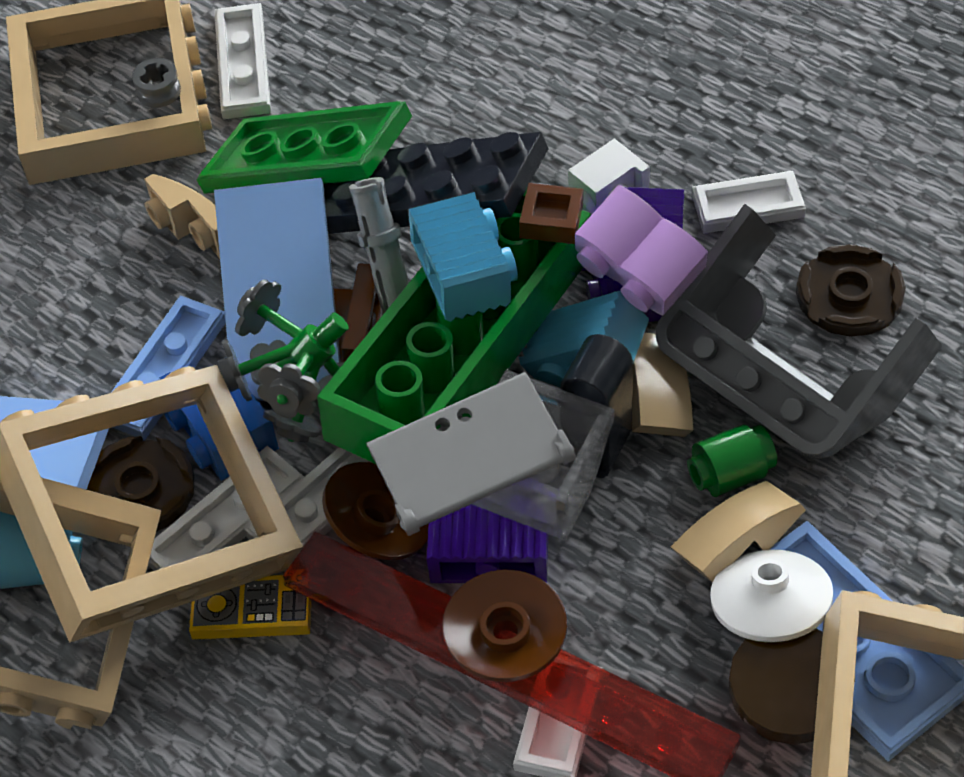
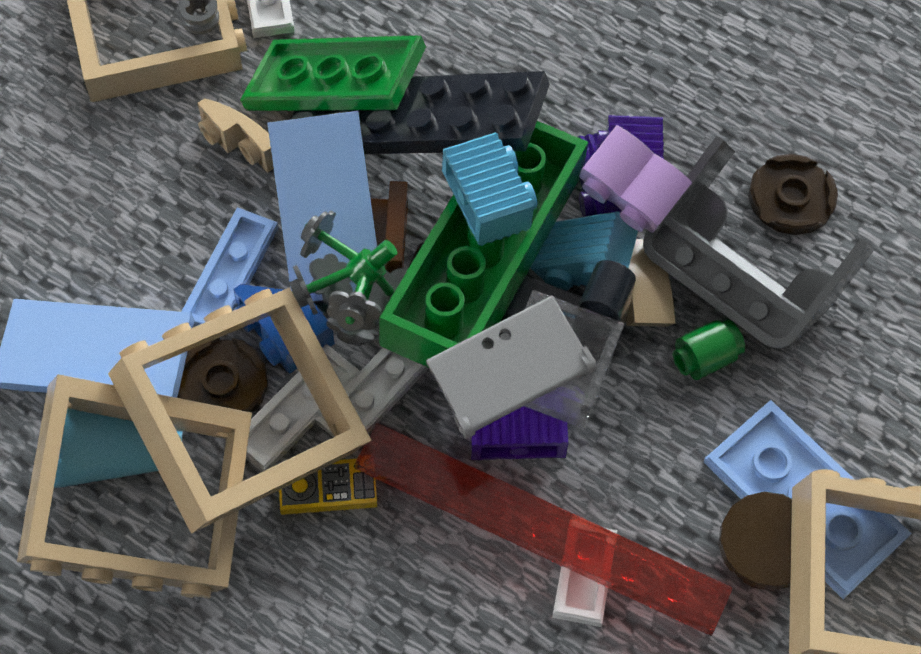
camera: 10 degrees left, 10 degrees up
reddish brown dish [322,462,429,560] -> none
light grey pin [349,177,409,314] -> none
reddish brown dish [443,569,567,682] -> none
reddish brown plate [519,183,584,244] -> none
white brick [568,138,650,215] -> none
tan slope [671,481,806,583] -> none
white tile [692,171,806,234] -> none
white dish [710,550,833,642] -> none

